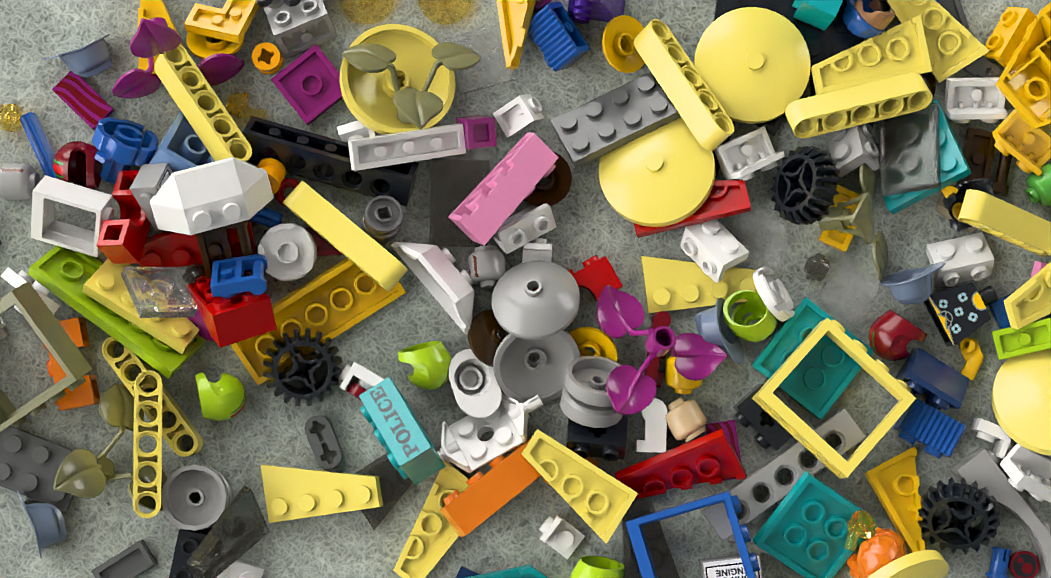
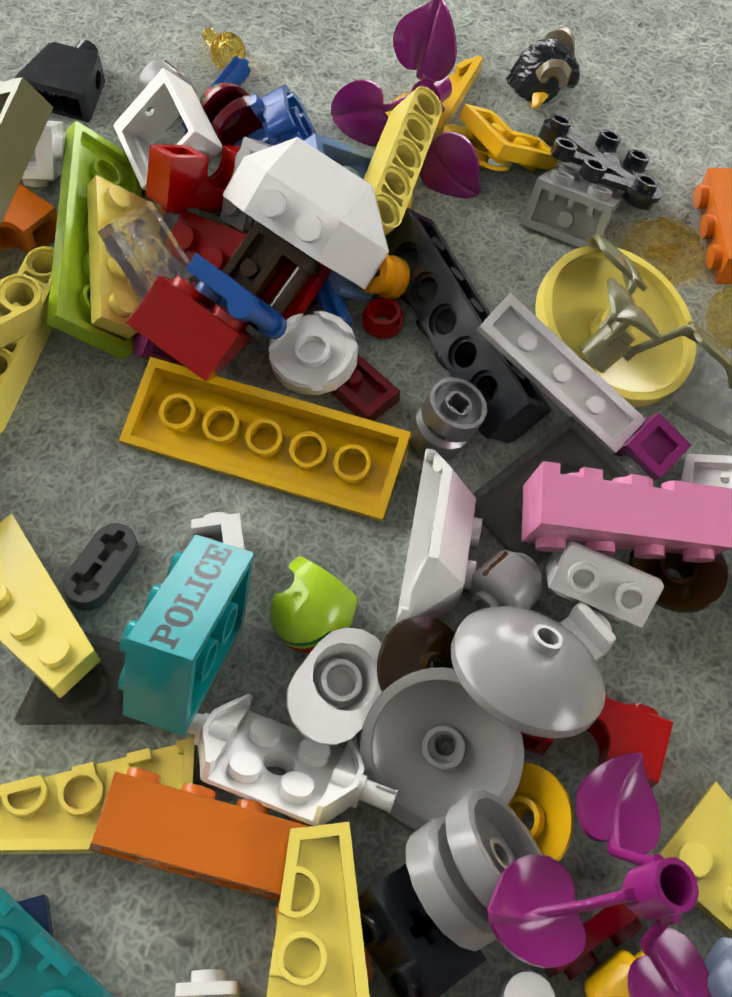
camera: 50 degrees right, 25 degrees down
sand blue piece [44,34,112,77] -> none
tile [52,71,115,131] -> none
lime helmet [195,372,246,421] -> none
clear yellow plate [226,92,266,119] -> none
light orange wheel [251,42,283,75] -> none
black gear [263,327,342,406] -> none
magenta plate [271,44,343,126] -> none
light yellow beam [282,181,408,292] -> none

